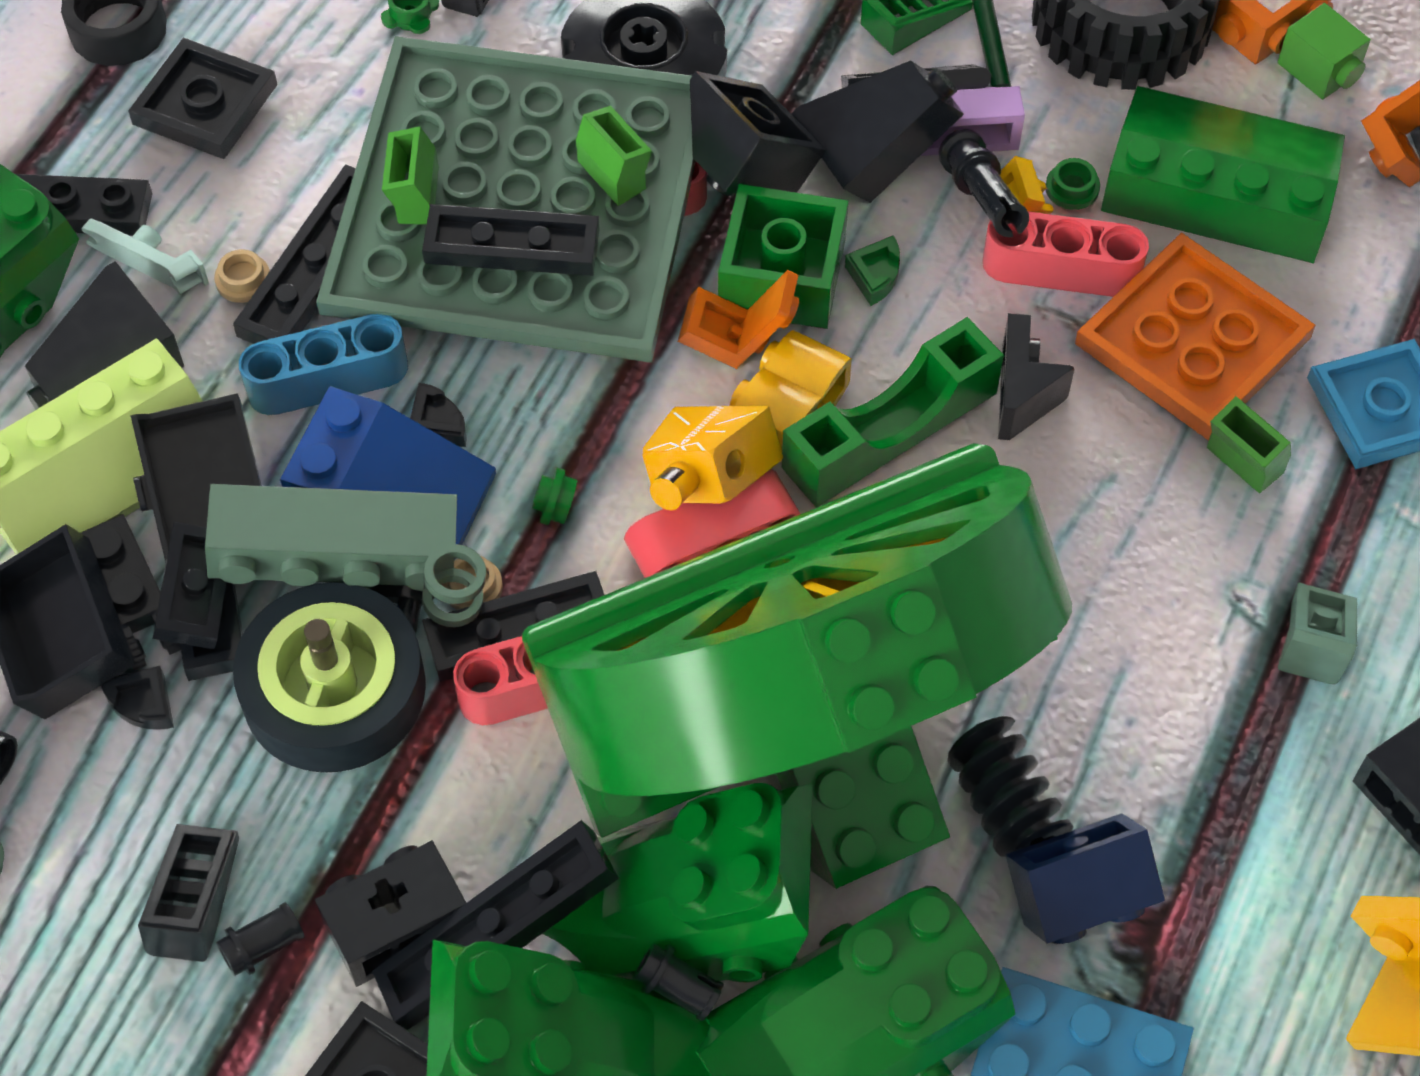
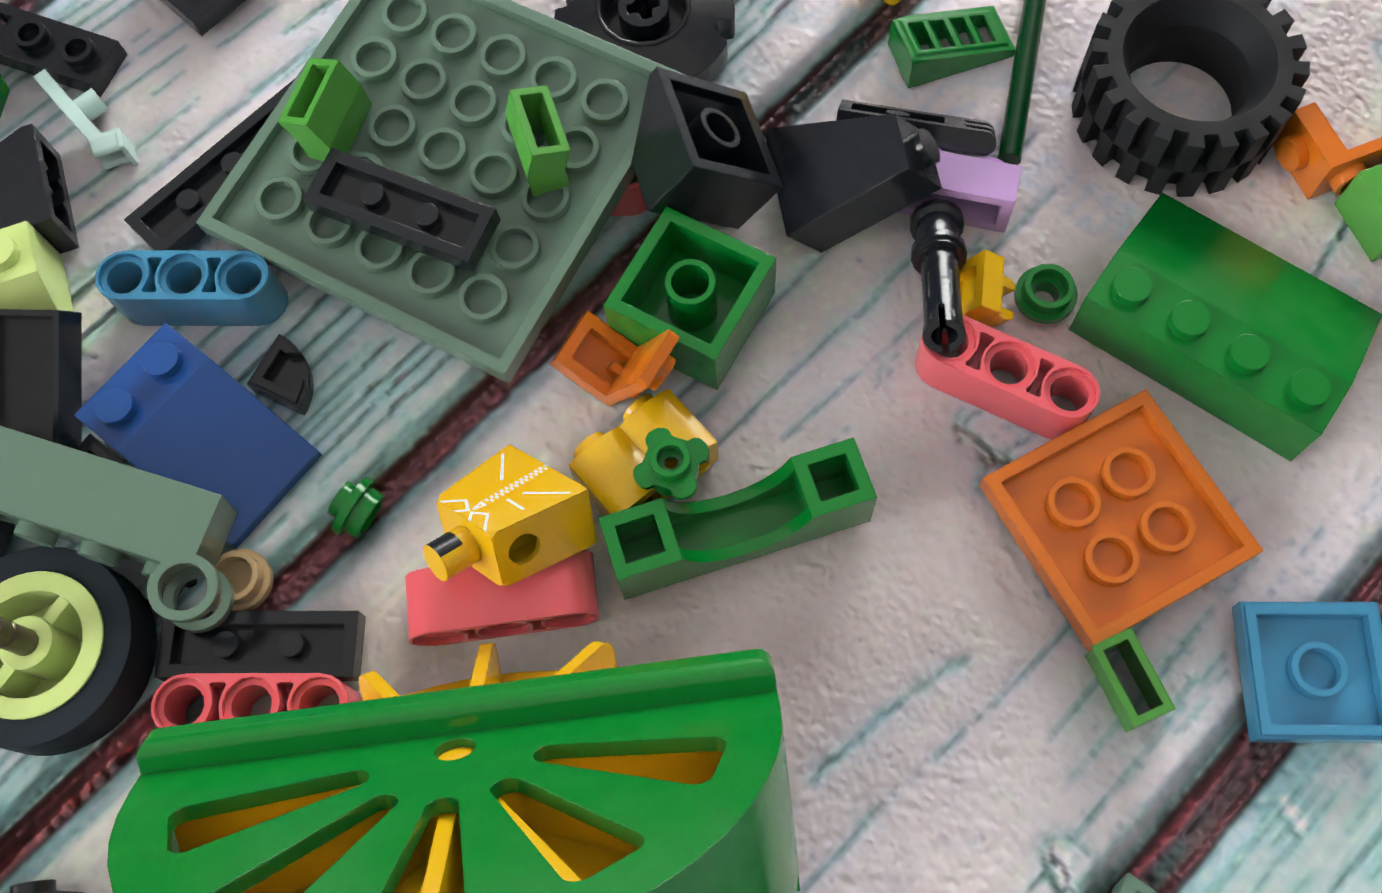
camera: 25 degrees right, 10 degrees up
tan plate [214,249,270,303] -> none
green tile [844,235,900,306] -> none
black slope [998,313,1075,440] -> none
none -> green plate [633,428,709,500]

